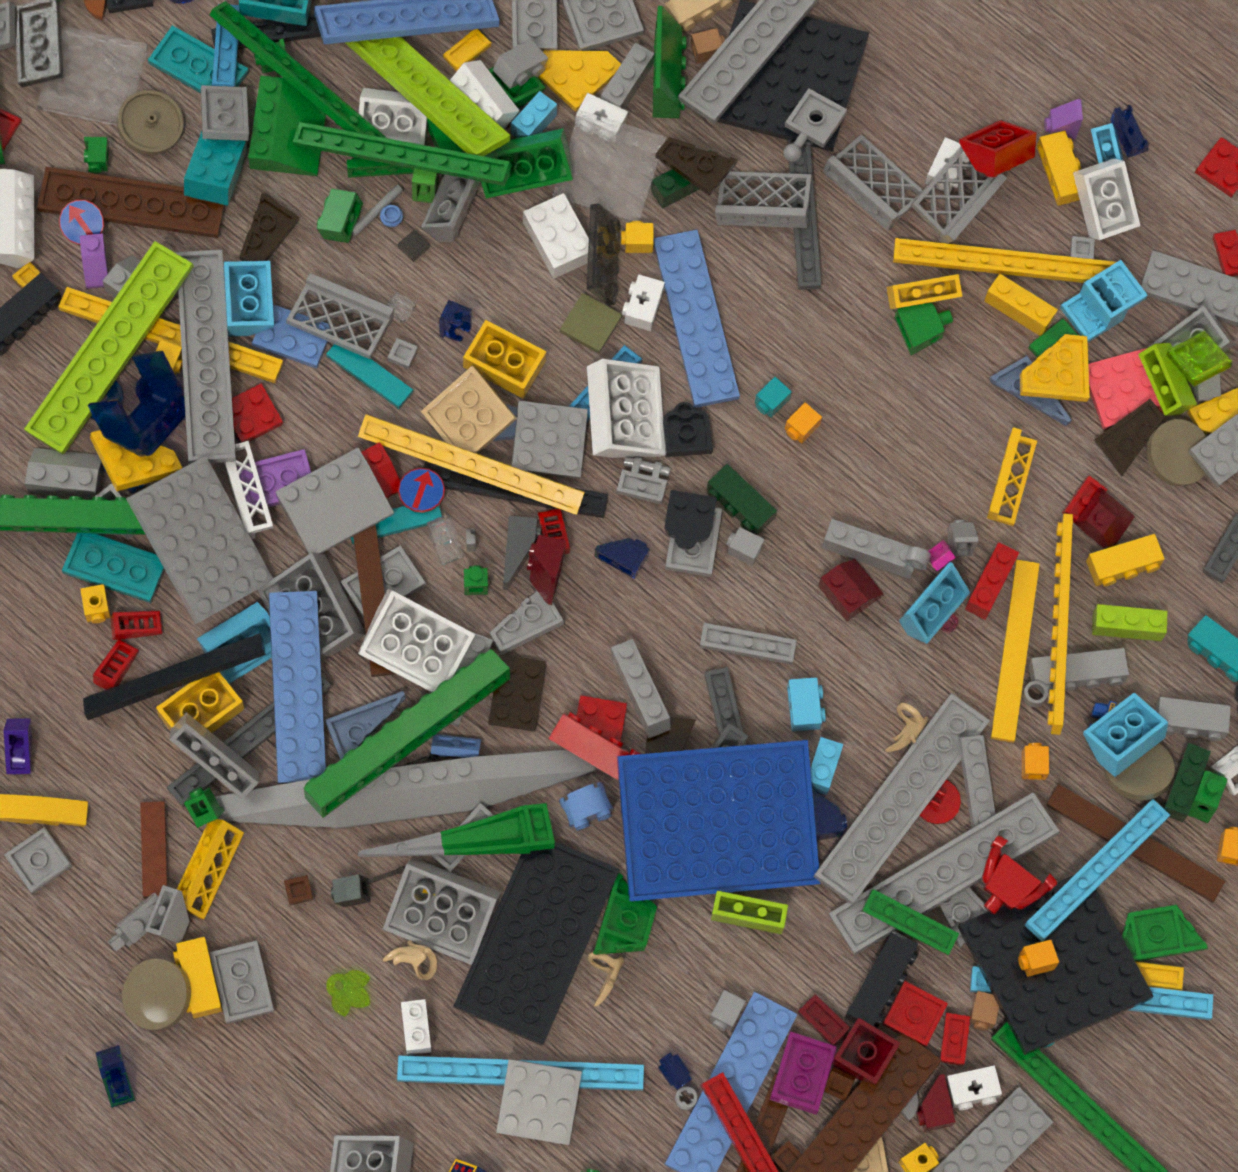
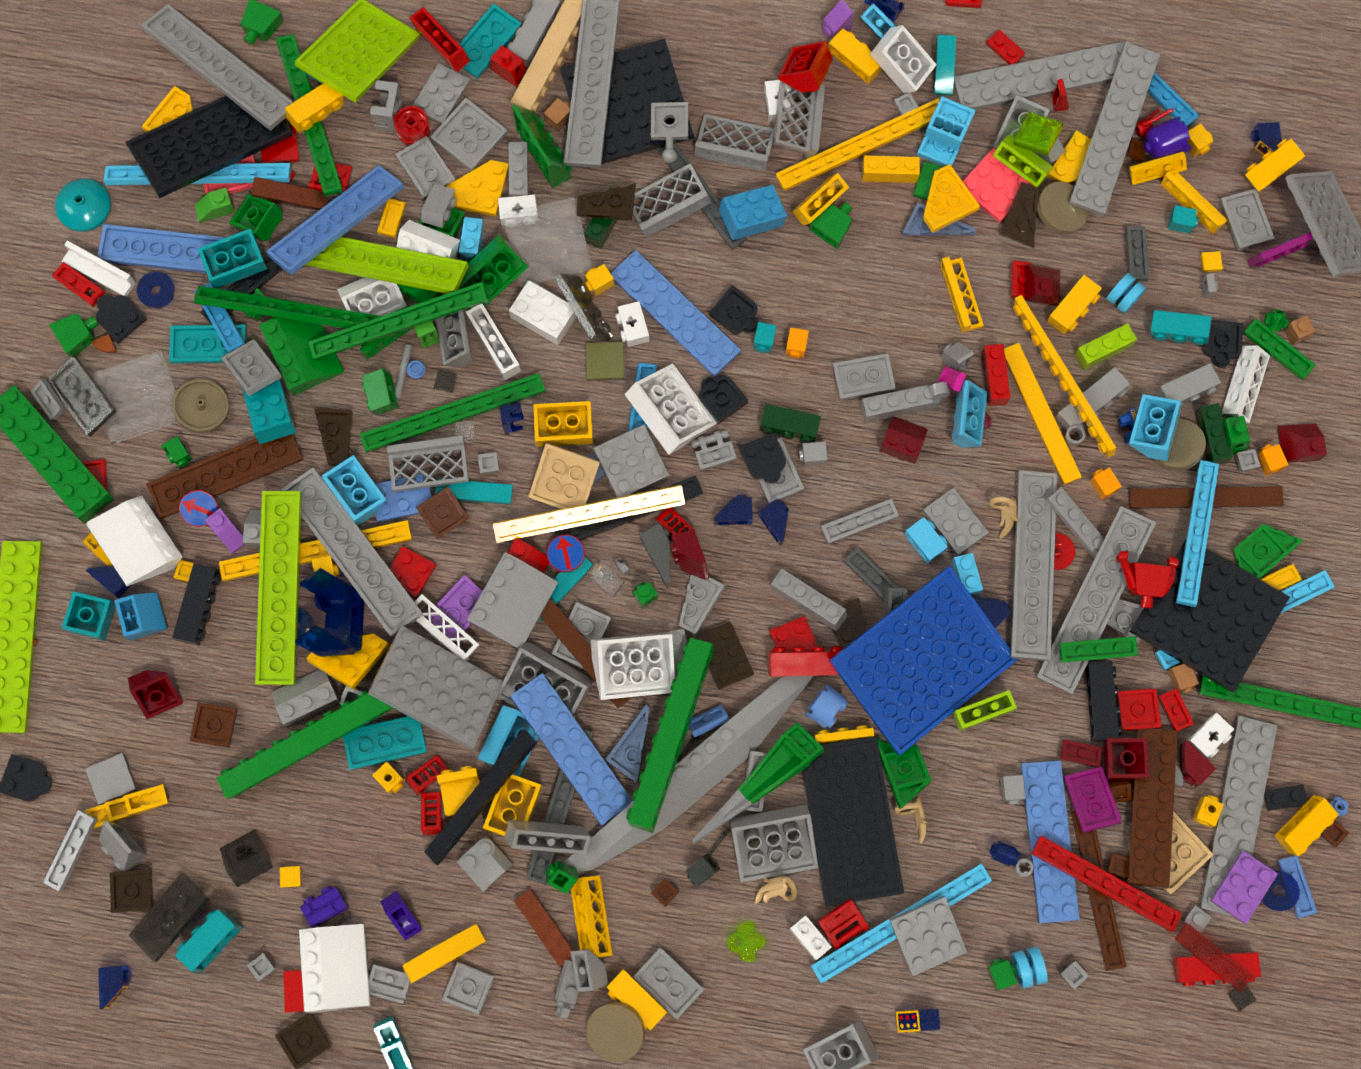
camera: 25 degrees left, 5 degrees up
light orange brick [1018,940,1059,977] -> none
none -> green plate [360,373,546,453]
none -> reddish brown plate [415,486,469,539]
none -> yellow bracket [437,766,480,816]
none -> light grey slope [457,835,513,892]
none -> white brick [466,304,521,380]
none -> black plate [709,285,758,334]
none -> dark azure brick [718,185,787,240]
none -> clear blue slope [758,499,789,546]
none -> yellow plate [814,725,874,745]
none -> red plate [817,898,869,950]
none -> light grey plate [832,353,896,401]
none -> light grey plate [923,488,989,556]
none -> teal slope [934,35,956,96]
none -> medium azure wheel [1106,273,1147,314]
none -> light grey plate [1235,449,1260,472]

